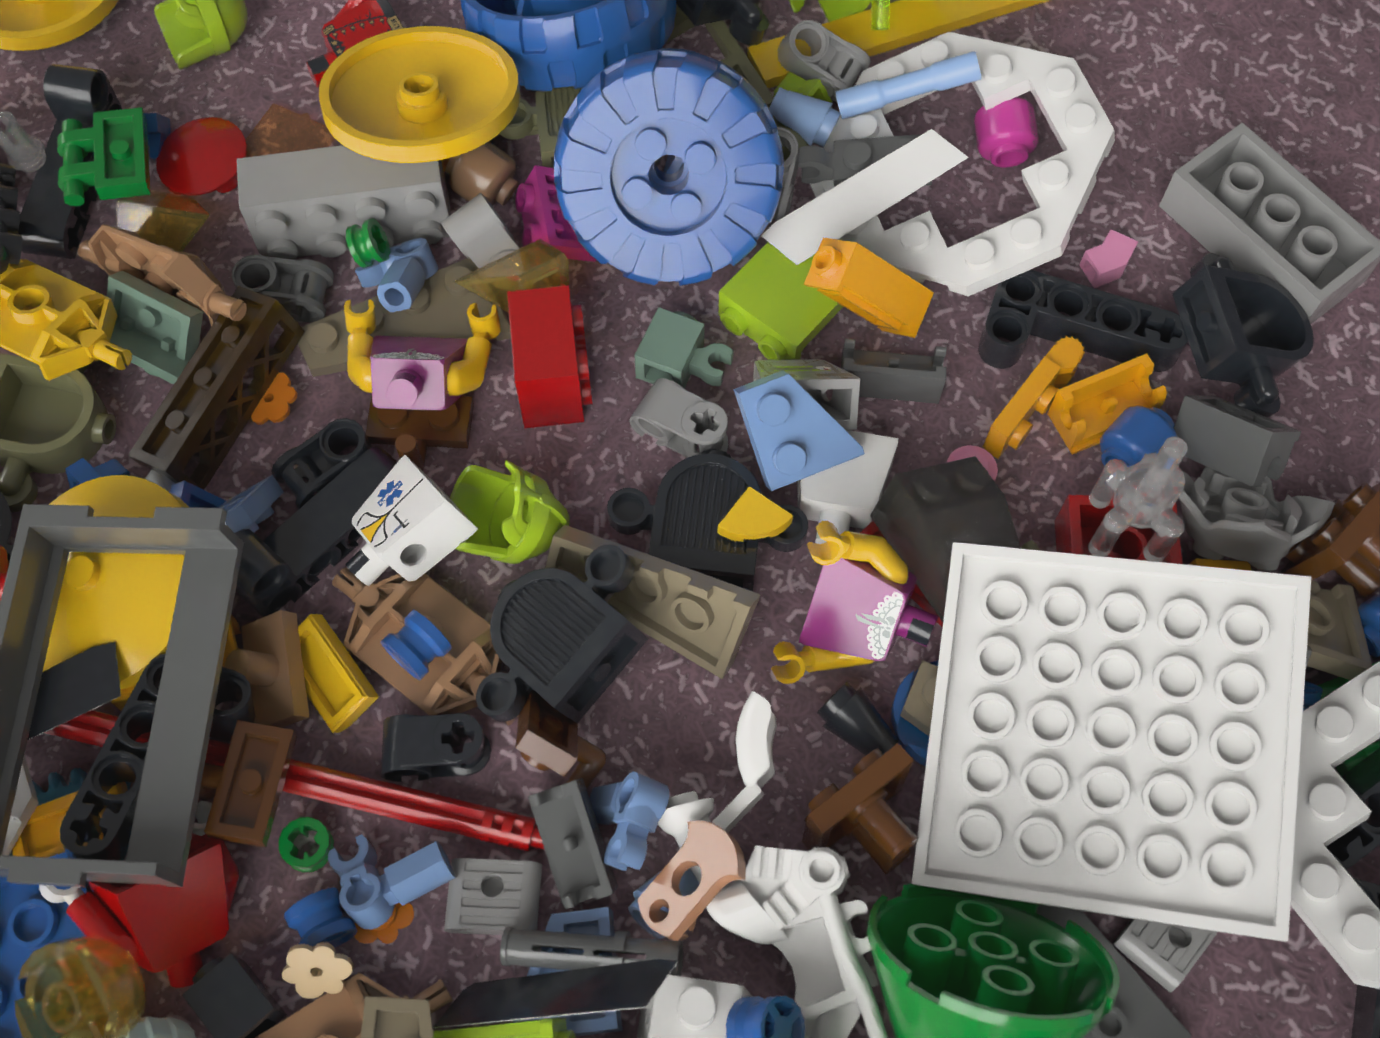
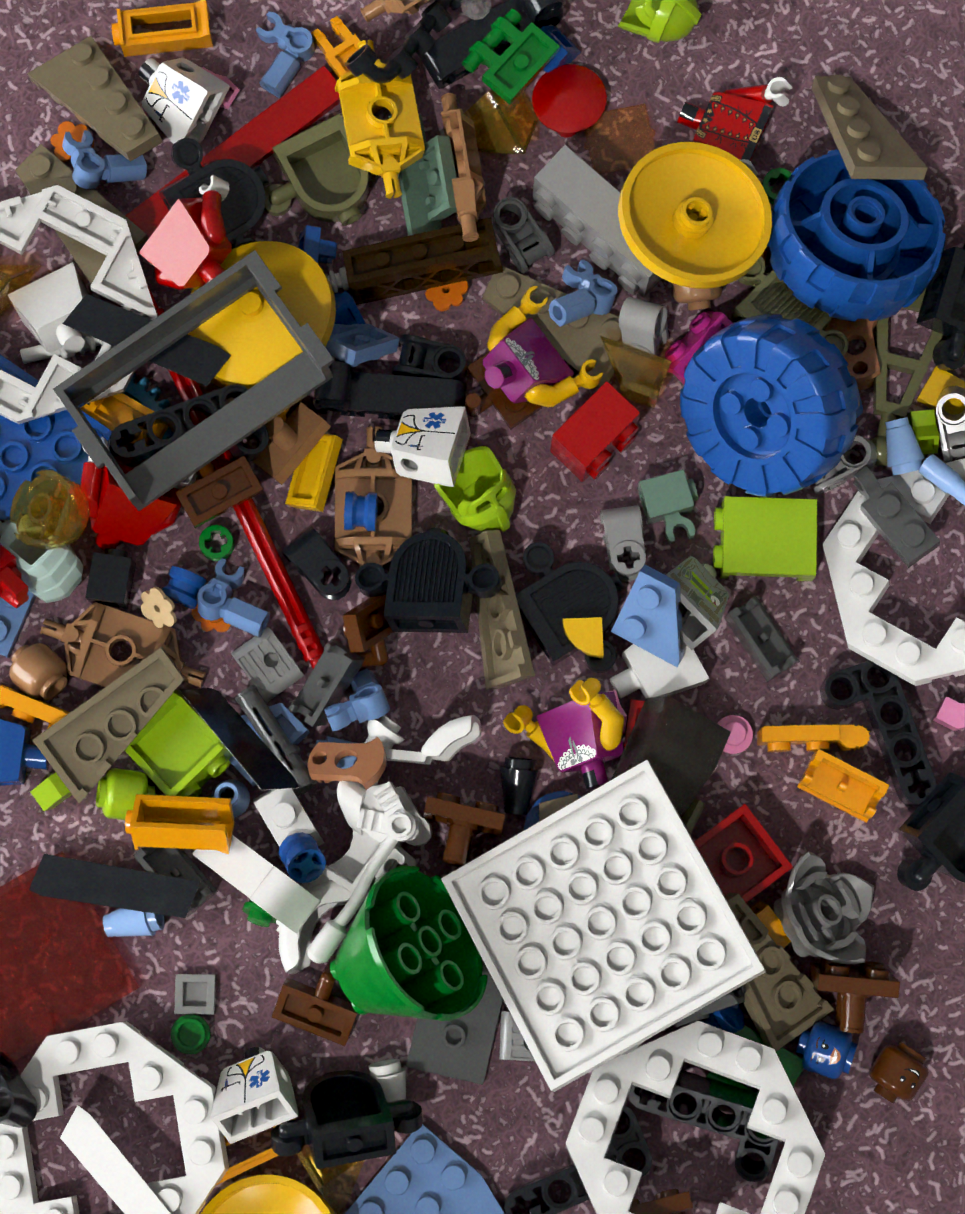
camera: 50 degrees right, 15 degrees up
green bush [346,218,390,268] -> none
white sticker [762,129,969,265] -> none
light orange window [804,238,934,338] -> none
clear plant [1088,437,1188,562] -> none
blue head [1100,406,1179,482] -> none
dark grey hinge [1174,395,1301,487] -> none

